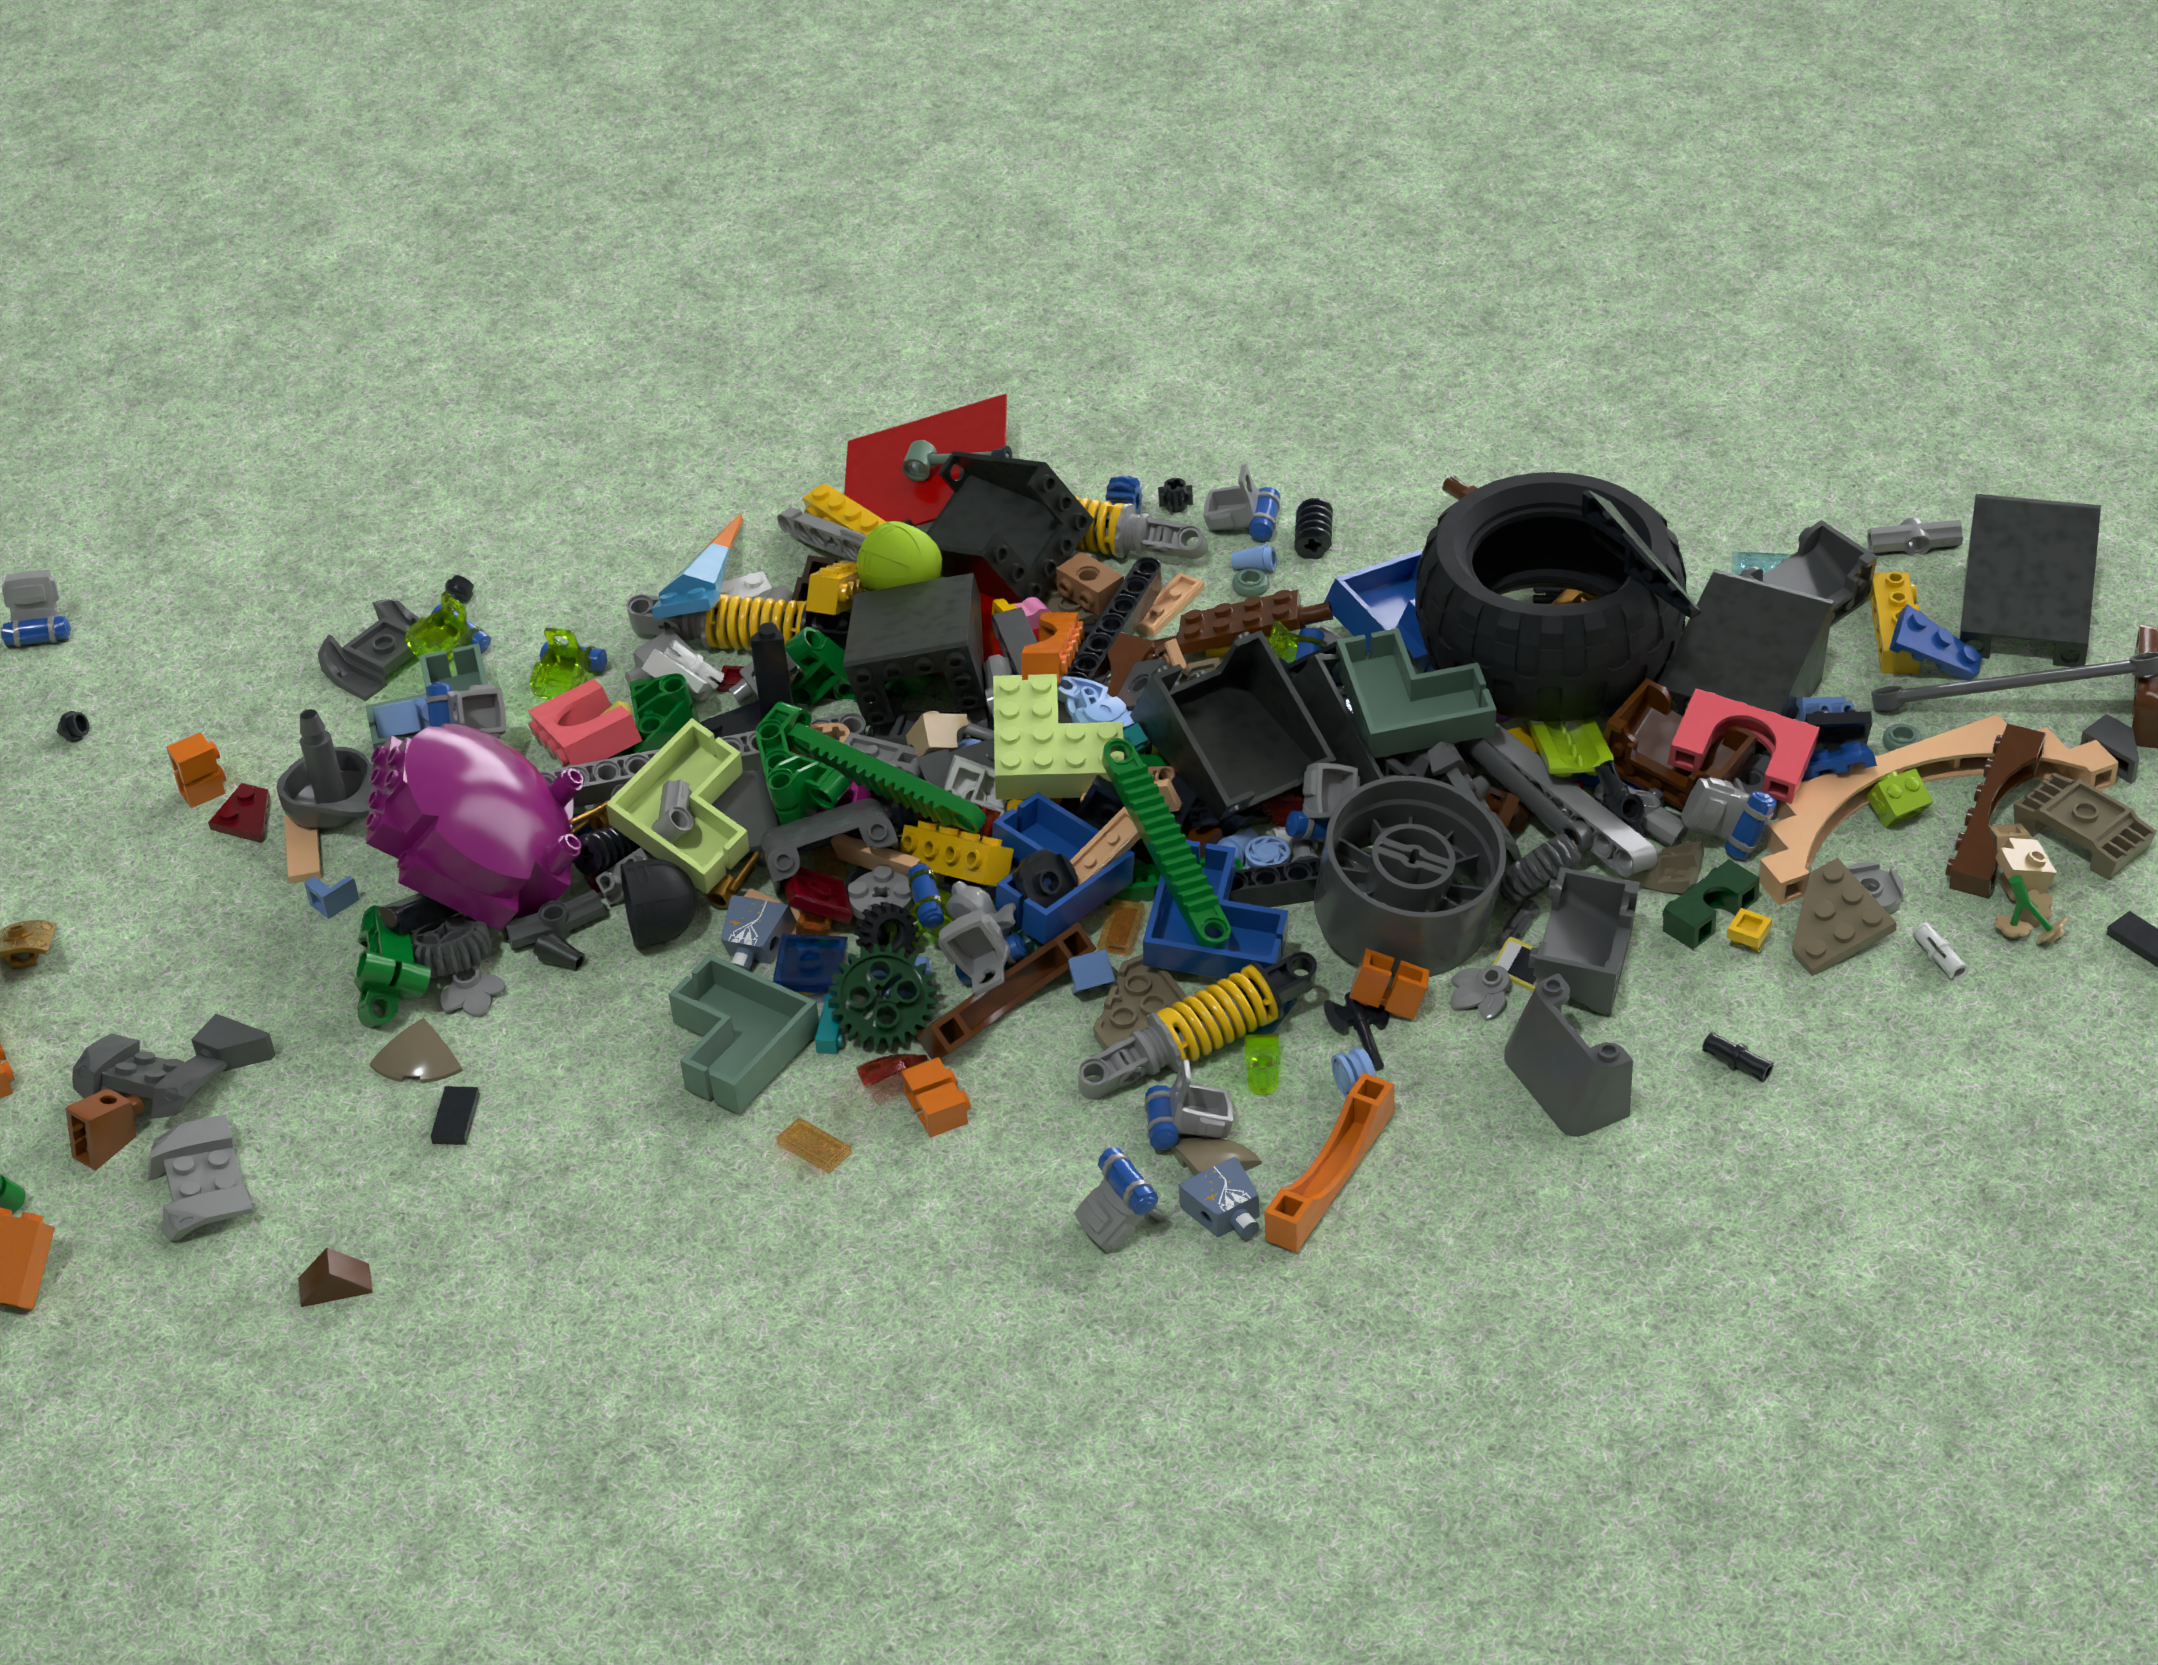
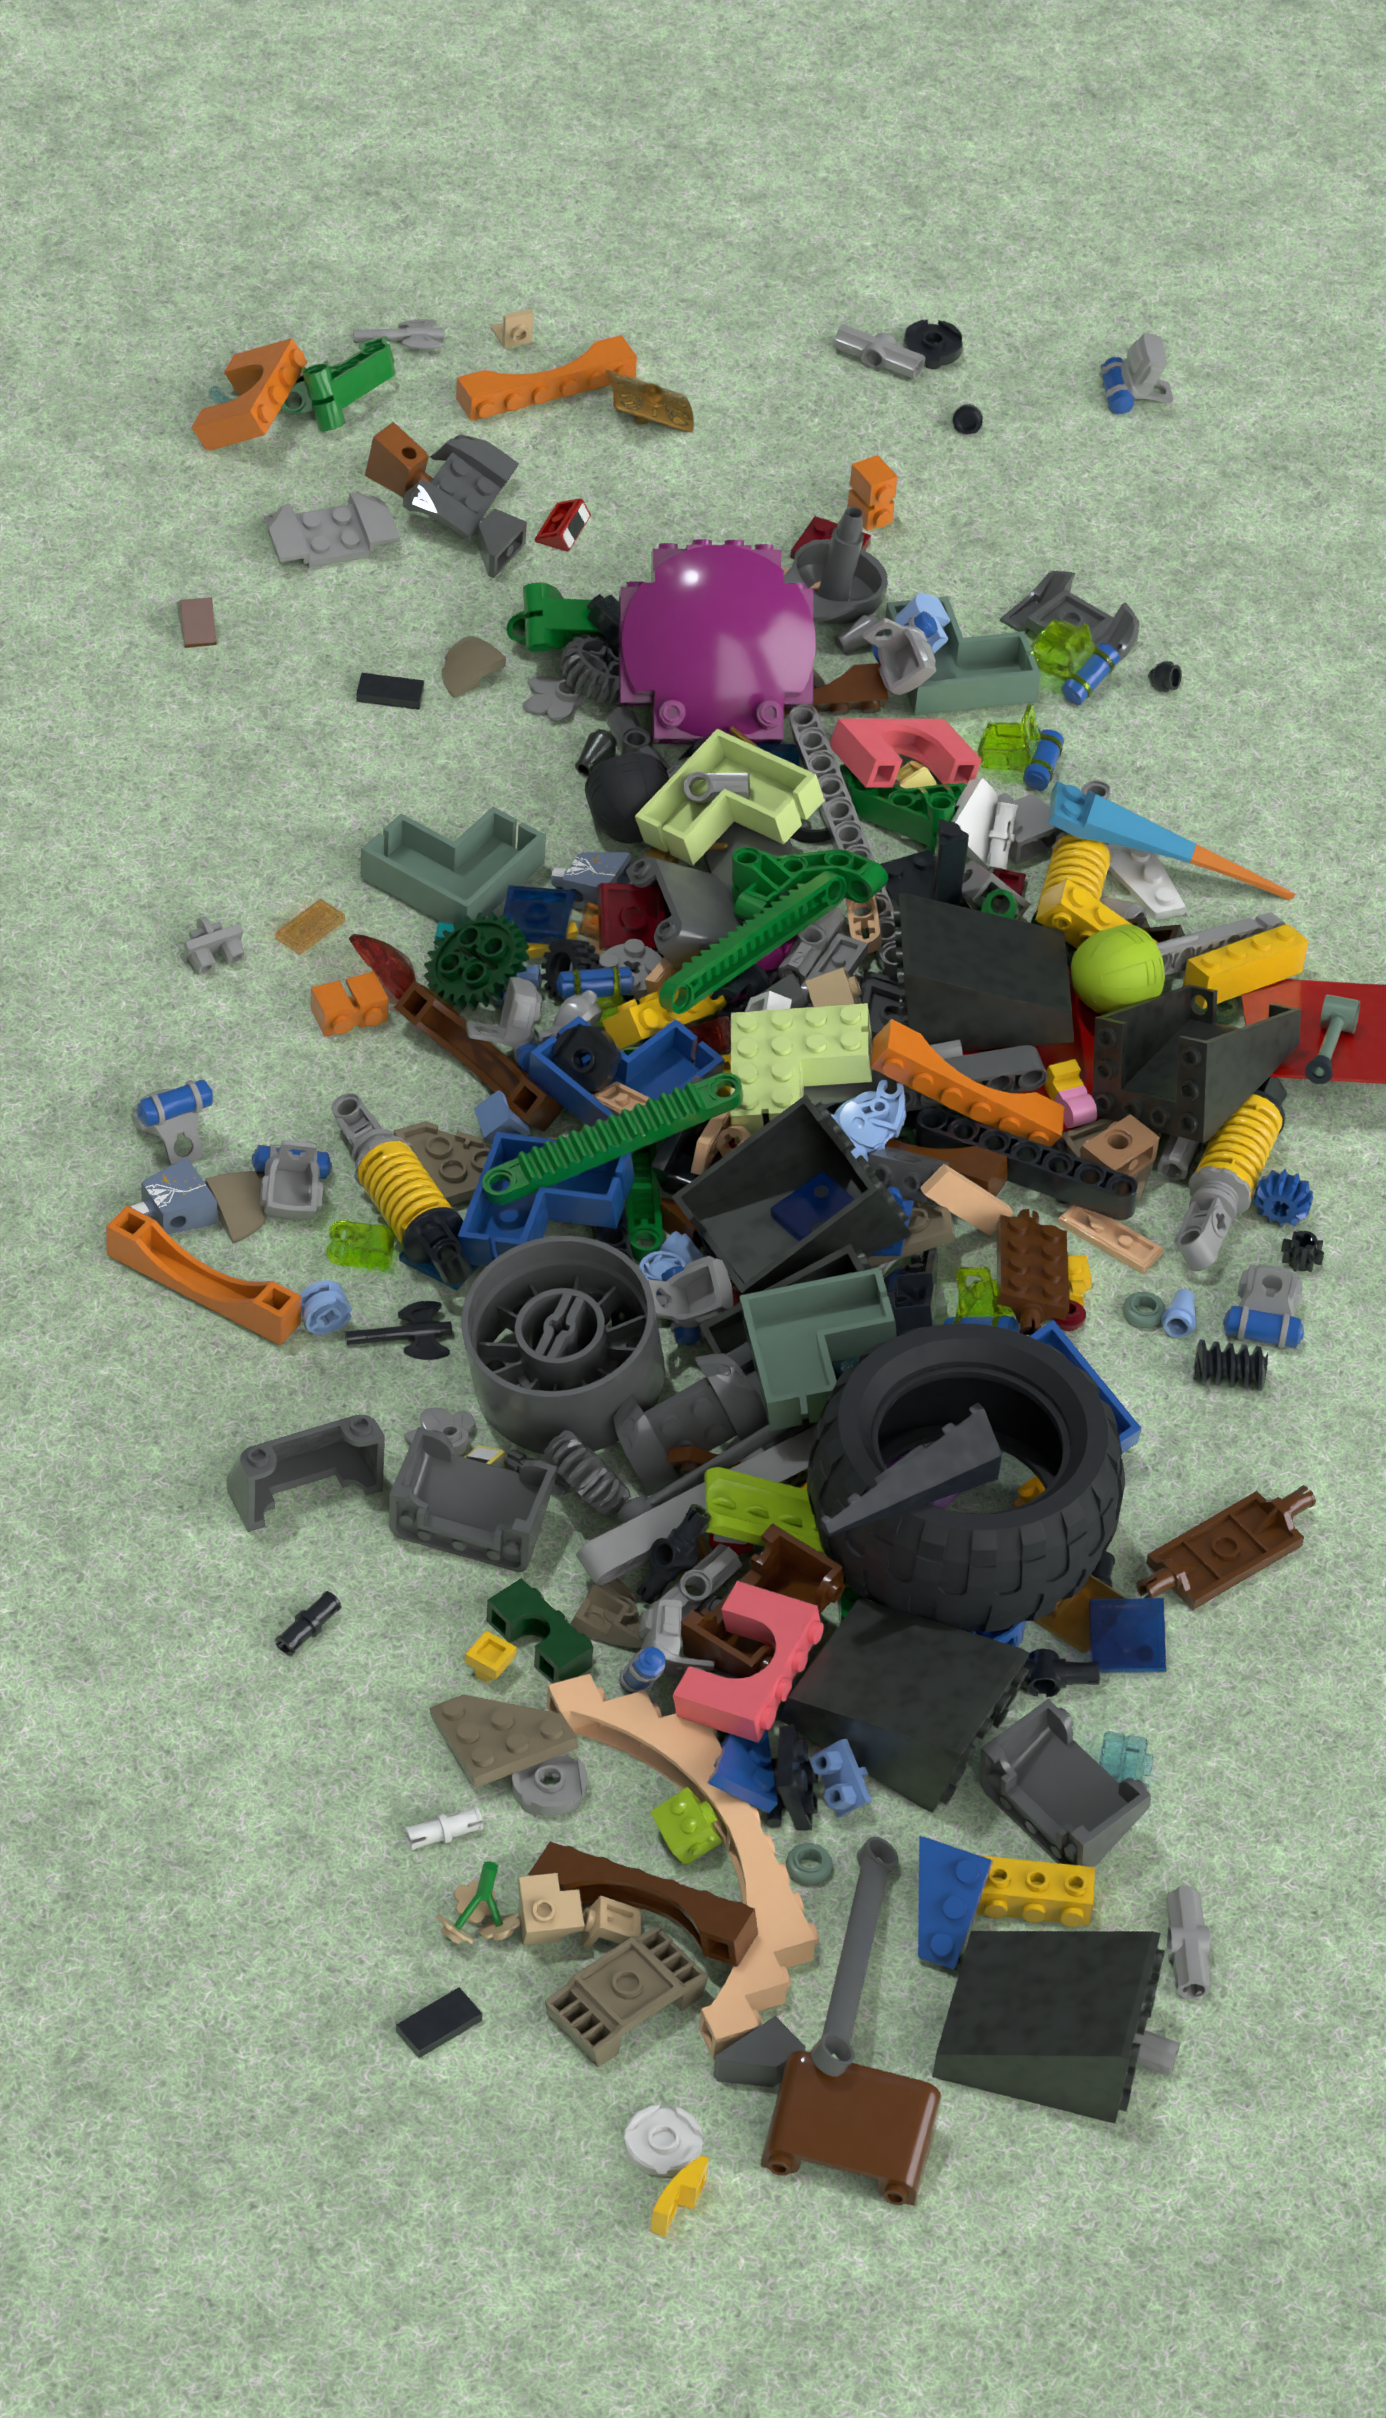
camera: 85 degrees right, 5 degrees up
orange piece [1349,948,1430,1020] -> none
none -> light grey hips [180,917,244,975]
none -> red slope [534,498,591,552]
none -> clear blue tile [770,1171,855,1241]

